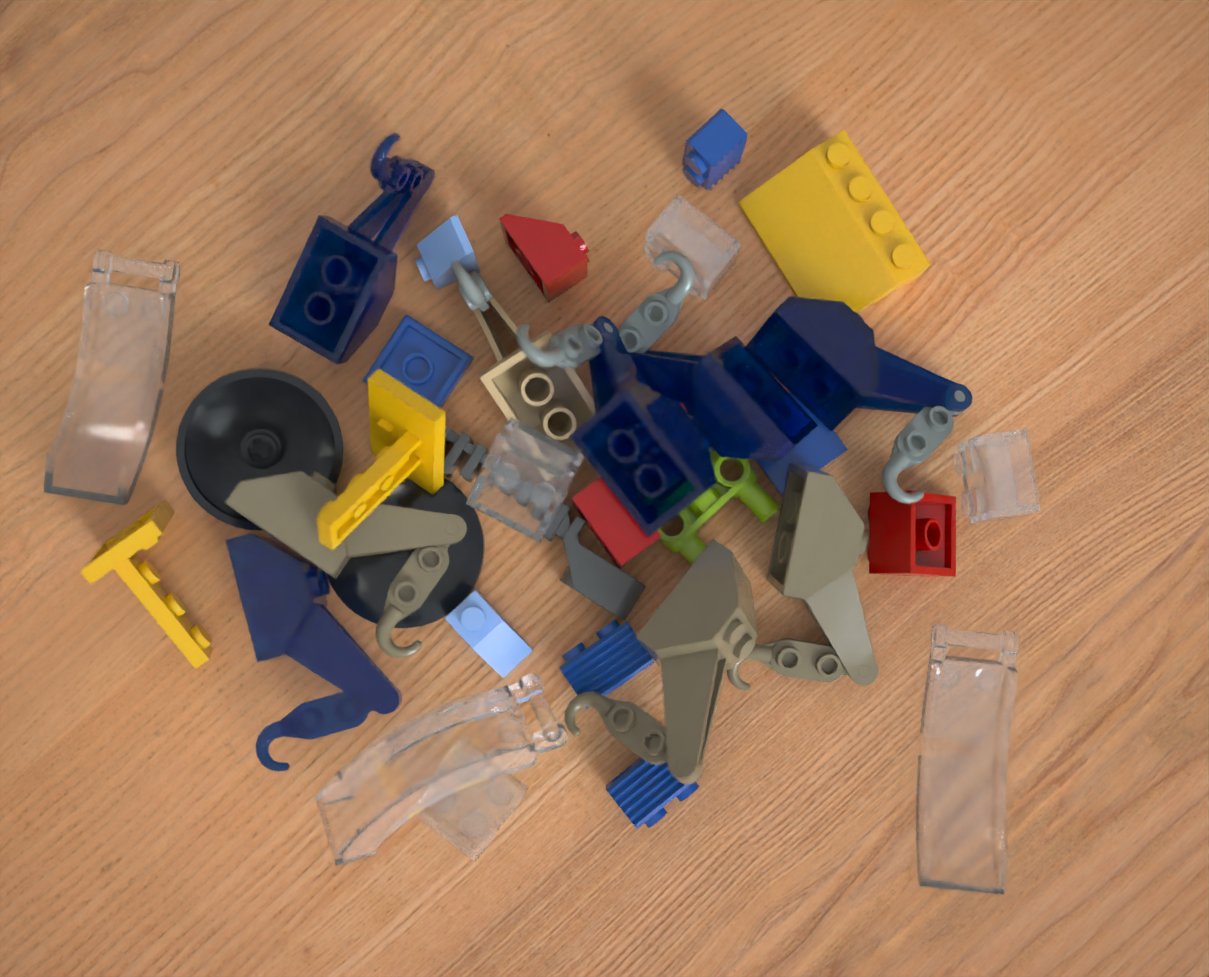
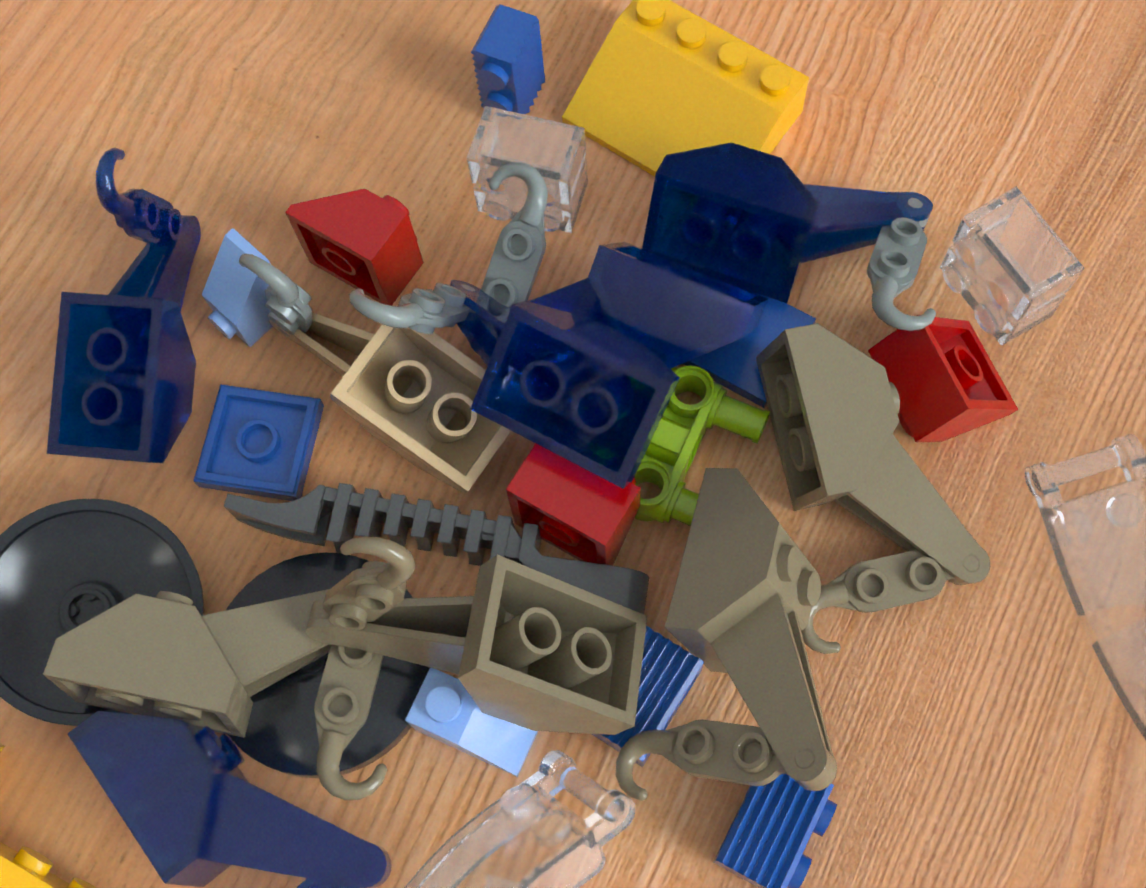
camera: 15 degrees left, 15 degrees down
yellow piece [317,369,445,551] -> none
clear piece [466,417,585,543] -> none
none -> dark tan slope [305,536,647,735]

